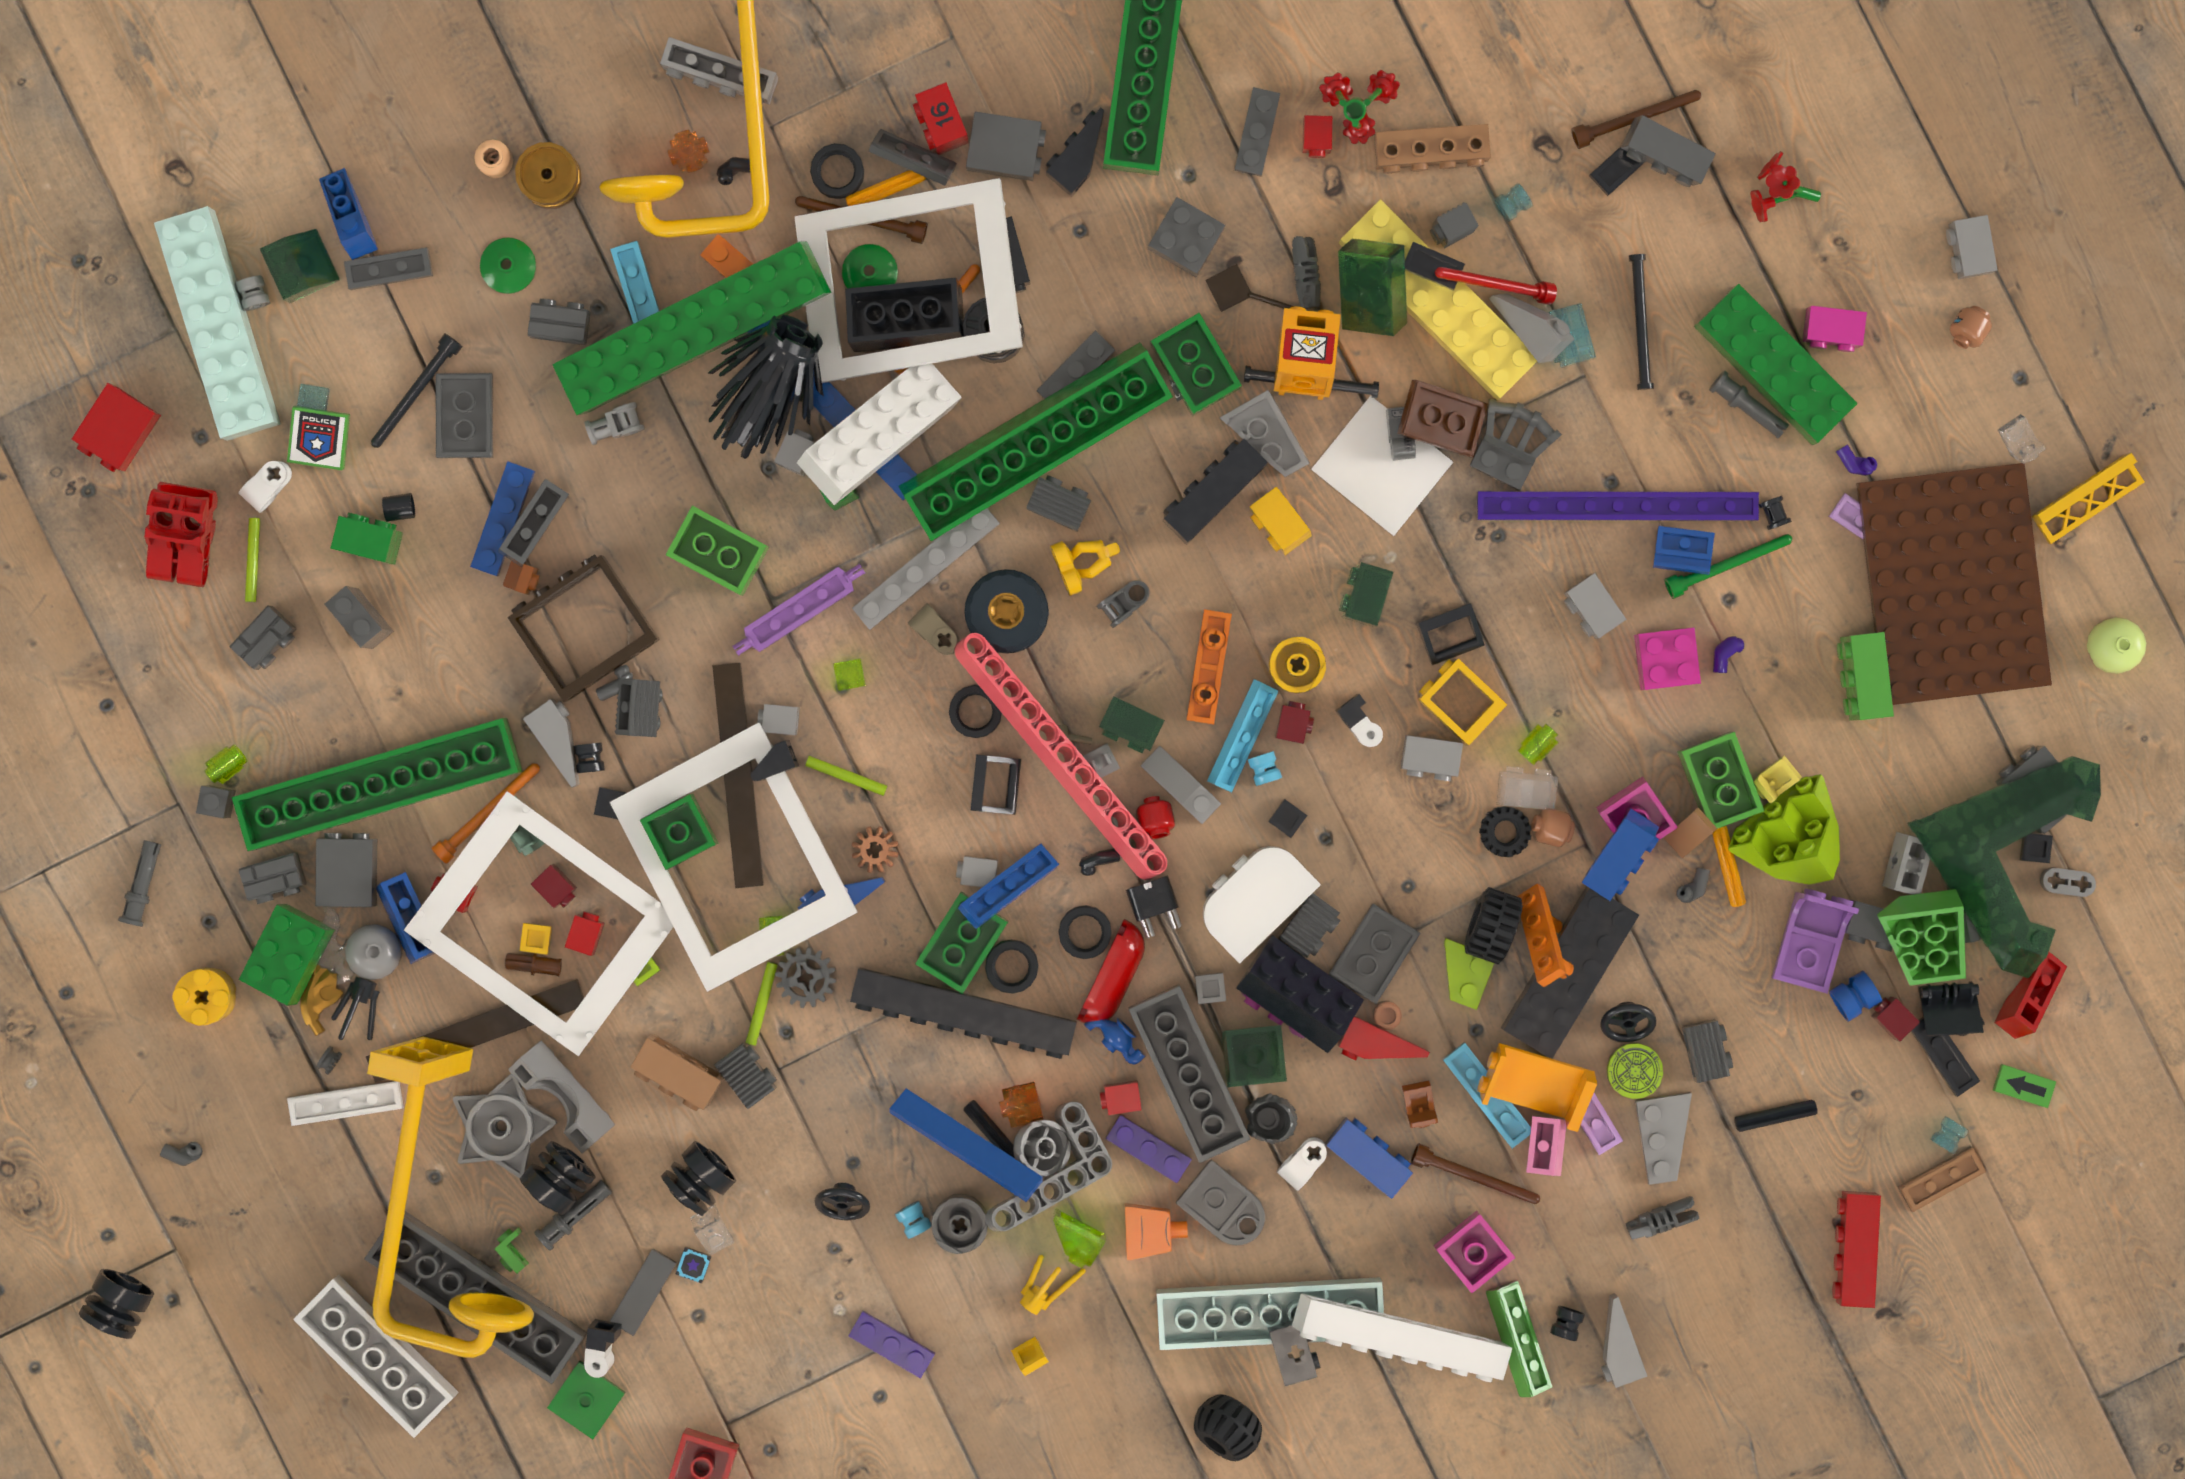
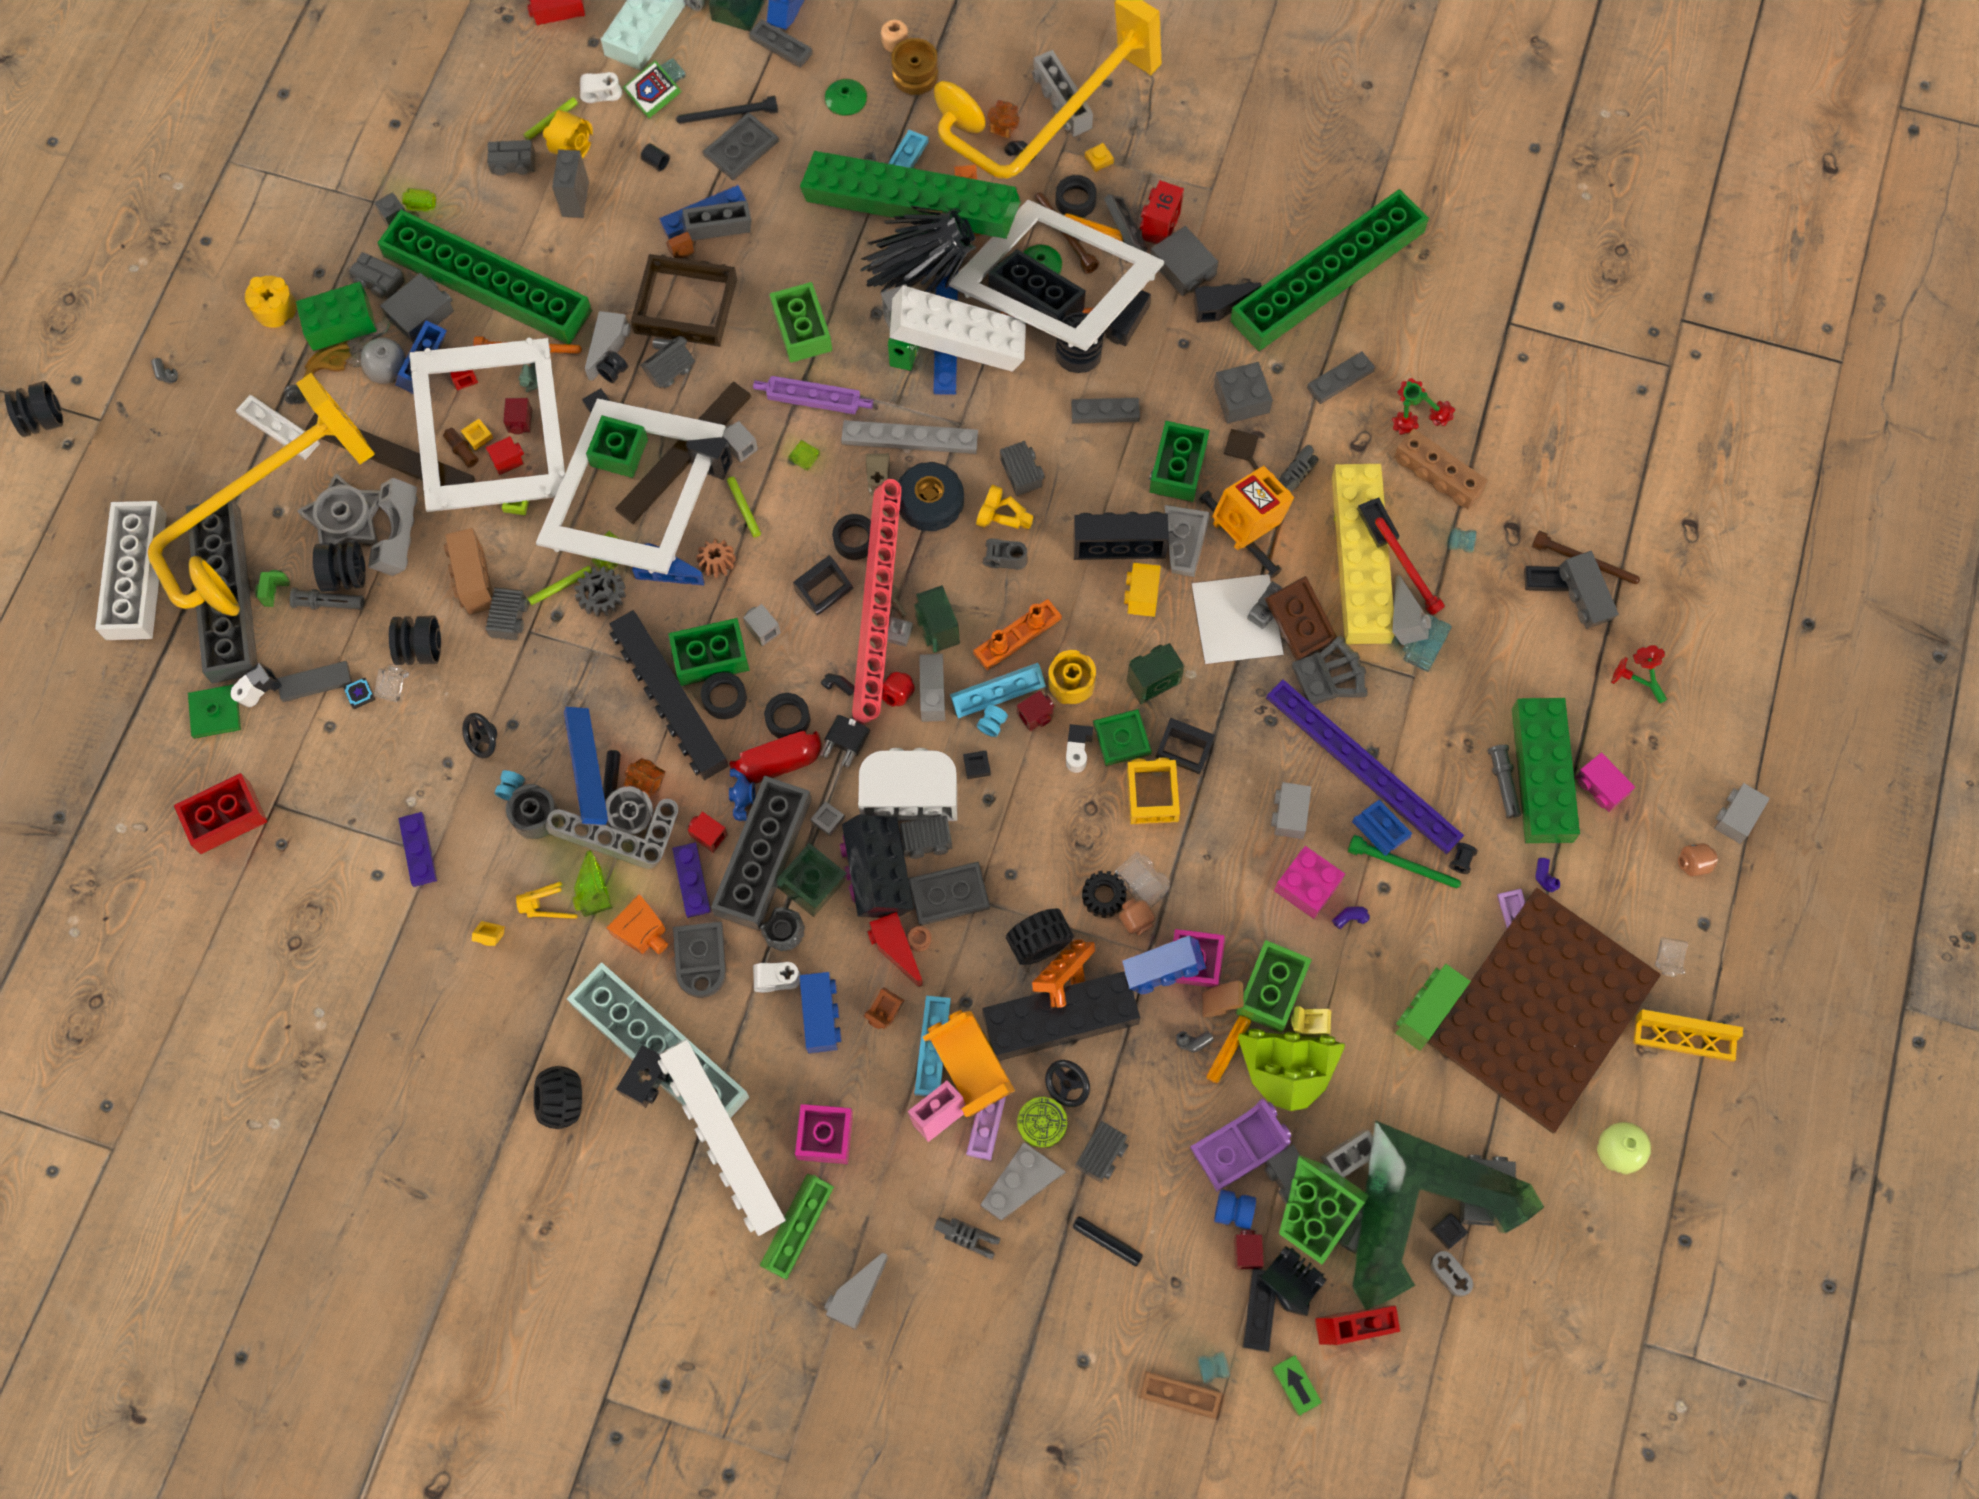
camera: 50 degrees right, 20 degrees down
dark grey pin [118,840,162,927] -> none
red connector [144,482,218,588] -> none
green brick [330,512,403,565] -> none
black plant [331,976,380,1040] -> none
dark grey brick [527,299,591,345] -> none
light grey connector [584,402,645,445] -> none
green brick [898,342,1173,541] -> none
blue plate [958,844,1059,929] -> none
red brick [1302,115,1333,158] -> none
clear green brick [1338,238,1407,336] -> none
light grey brick [1400,735,1463,781] -> none
reddish brown piece [1411,1143,1540,1204] -> none
dark grey brick [1430,202,1479,249] -> none
lime wing [1444,938,1494,1010] -> none
clear neon green brick [1517,724,1559,765] -> none
black wheel [1550,1305,1585,1341] -> none
black bar [1629,254,1654,390] -> none
red brick [1832,1191,1881,1308] -> none
none -> yellow brick [543,110,593,159]
none -> yellow plate [1084,143,1114,172]
none -> green plate [1093,709,1152,766]

